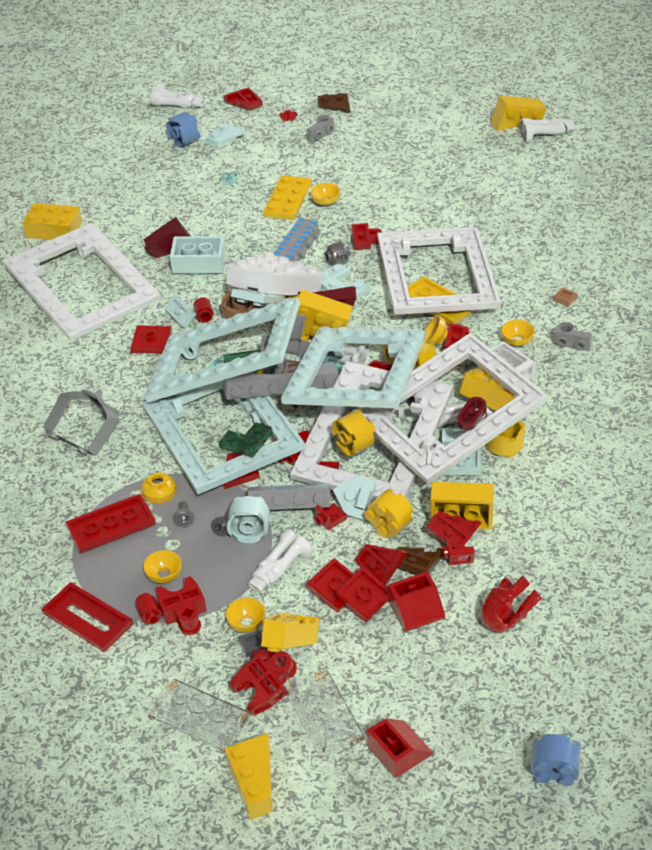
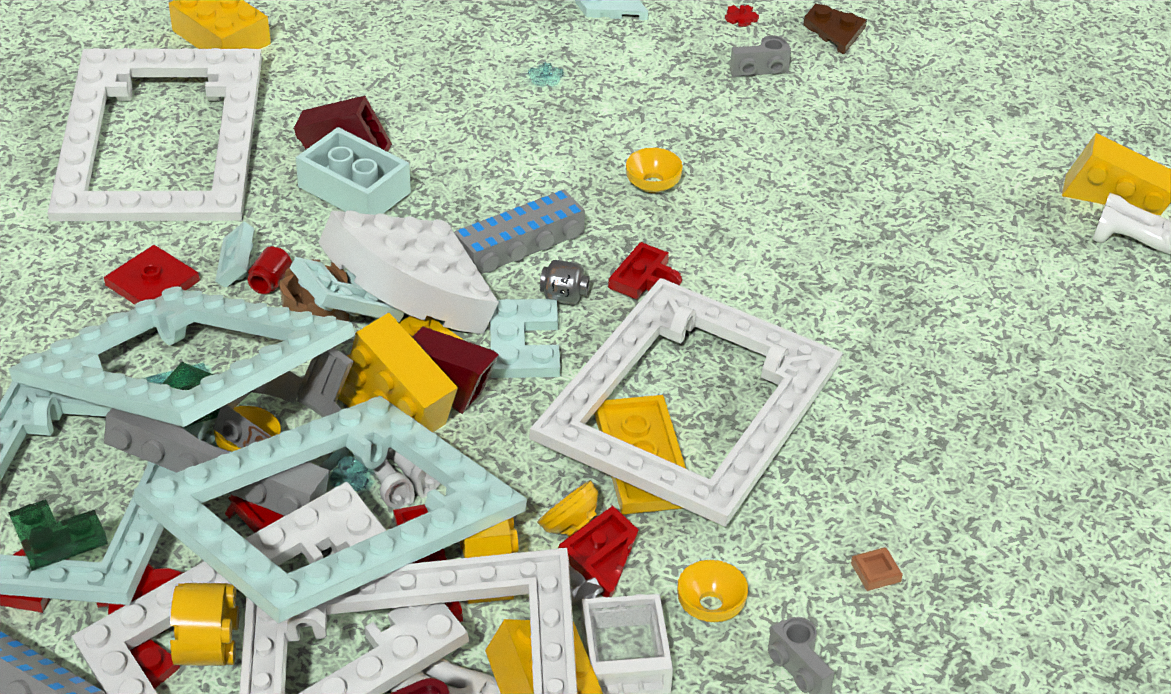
camera: 30 degrees right, 0 degrees up
yellow plate [263,175,312,220] -> none

